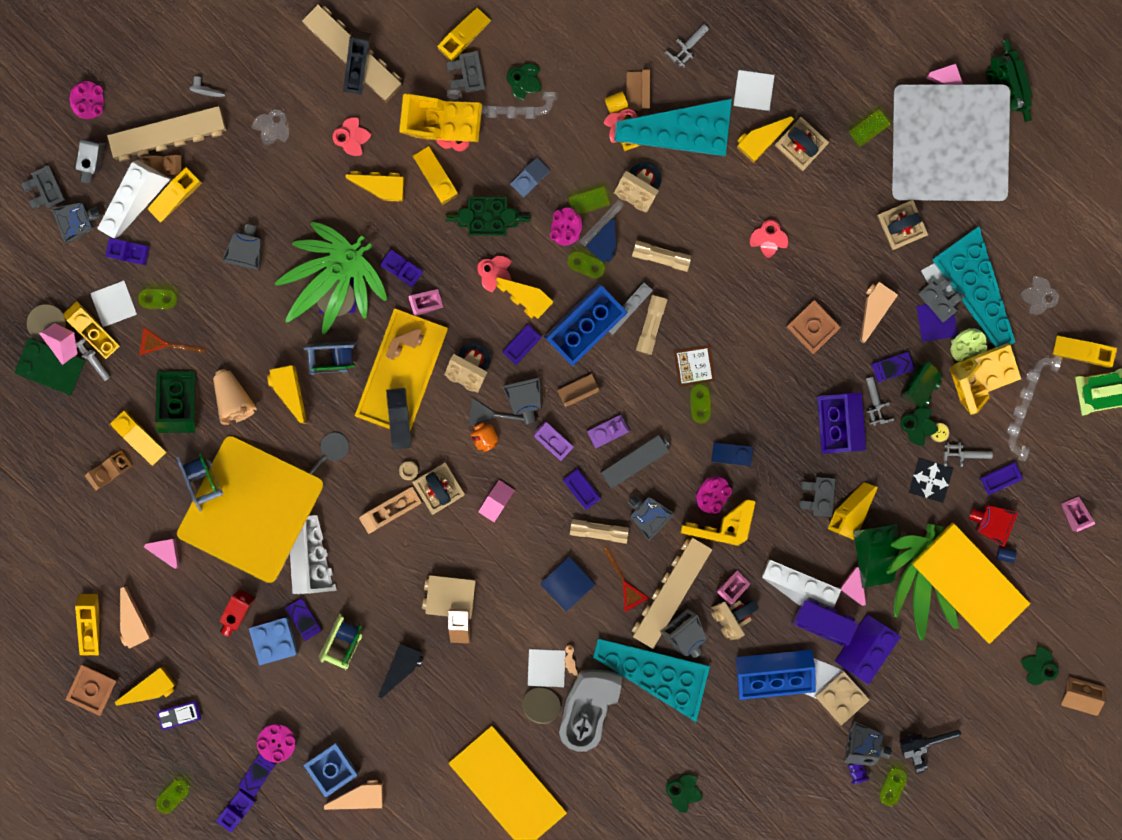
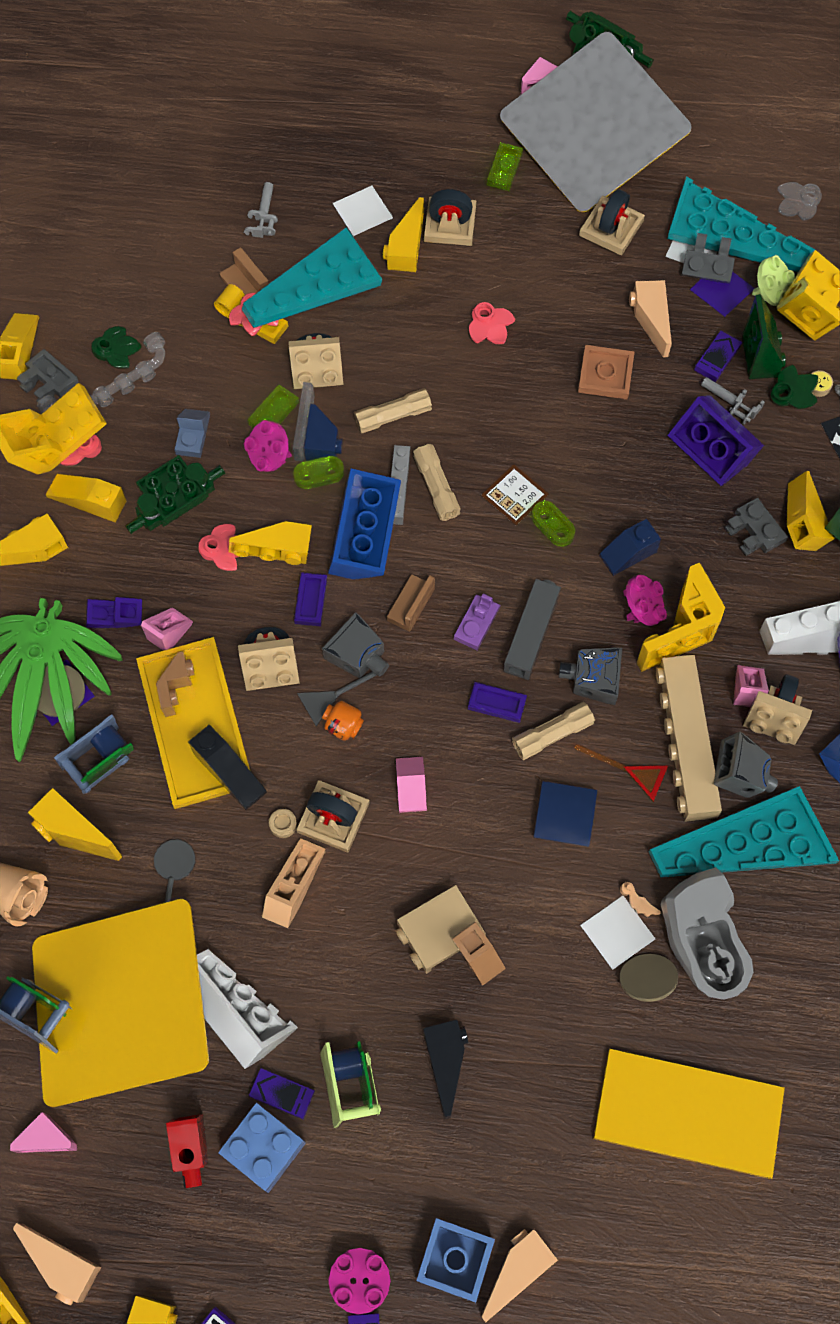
camera: 40 degrees left, 20 degrees down
medium lavender plate [533,422,573,461] -> none

